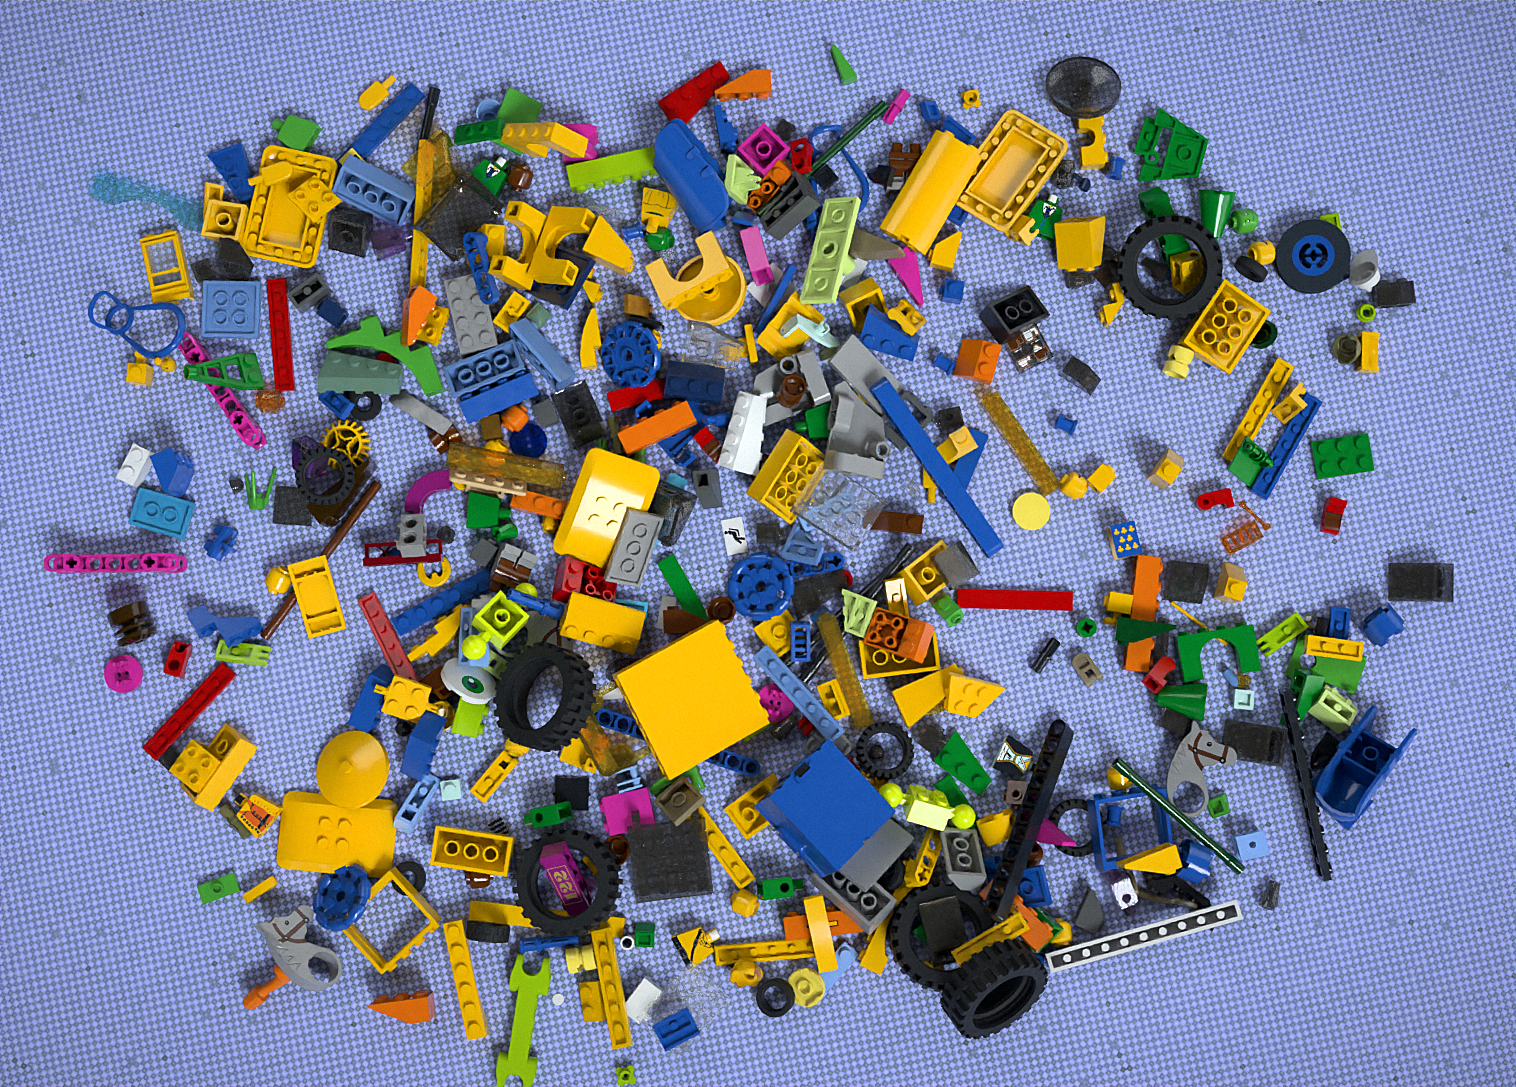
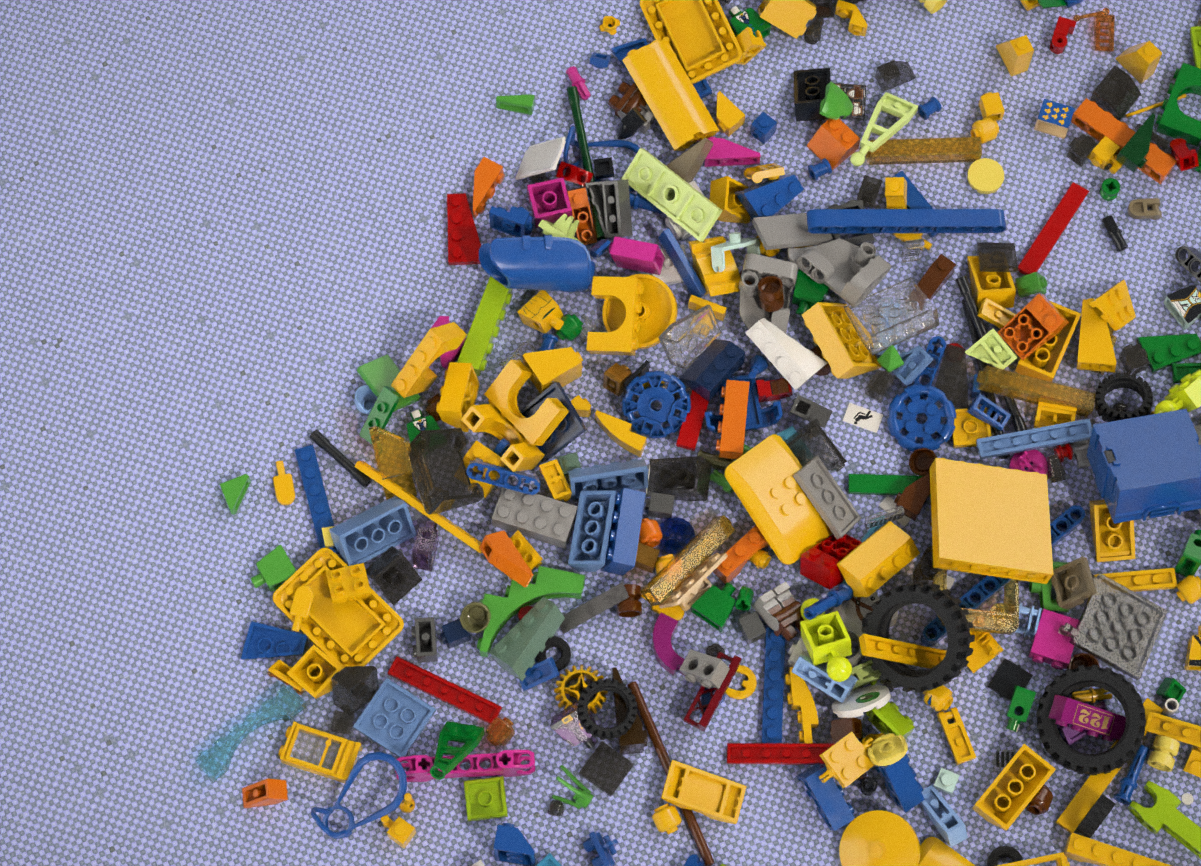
camera: 60 degrees left, 15 degrees down
none -> bright green slope [220,474,251,515]
none -> orange slope [242,779,288,808]
none -> yellow slope [436,362,480,432]
none -> olive hair [460,602,491,633]
none -> lime plate [464,776,508,822]
none -> blue tile [493,438,510,457]
none -> white window [515,137,566,180]
none -> bright green brick [819,81,853,120]
none -> yellowish green plate [850,92,918,166]
none -> yellow plate [859,634,961,671]
none -> clear tile [864,506,905,530]
none -> light yellow tile [868,733,908,766]
none -> bright green slope [877,345,904,373]
none -> clear smoke brick [1067,133,1097,167]

